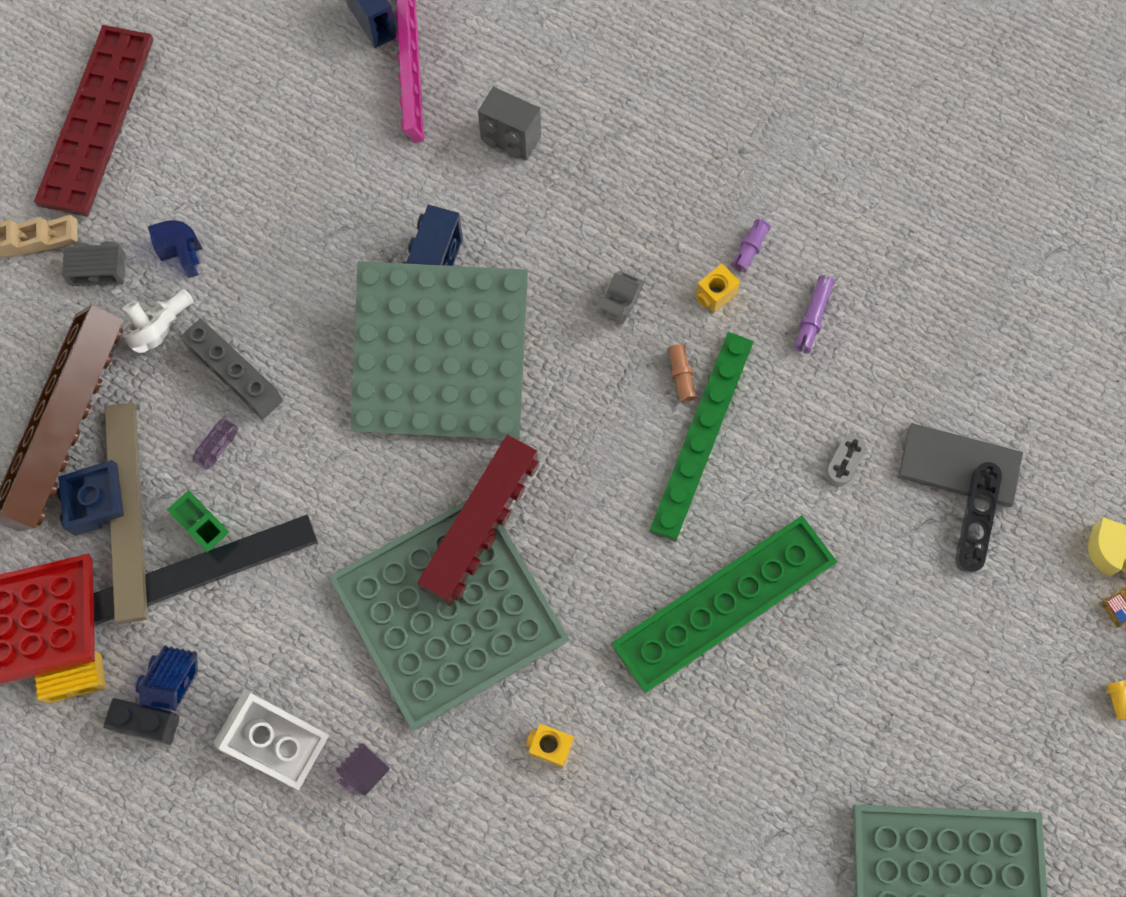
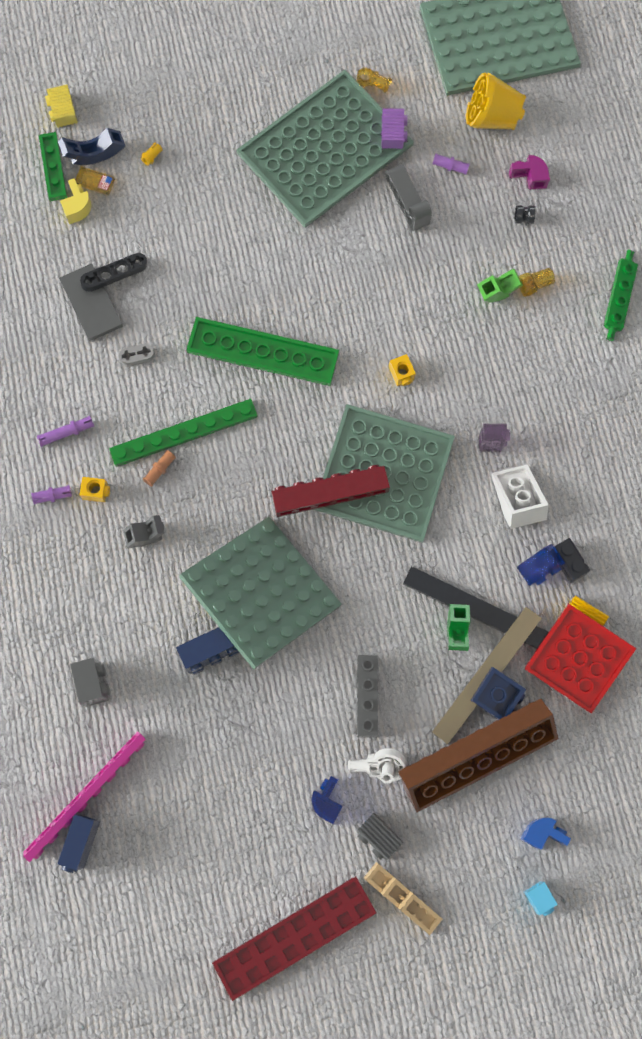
camera: 135 degrees left, 5 degrees up
clear purple beam [193,418,238,470] -> none

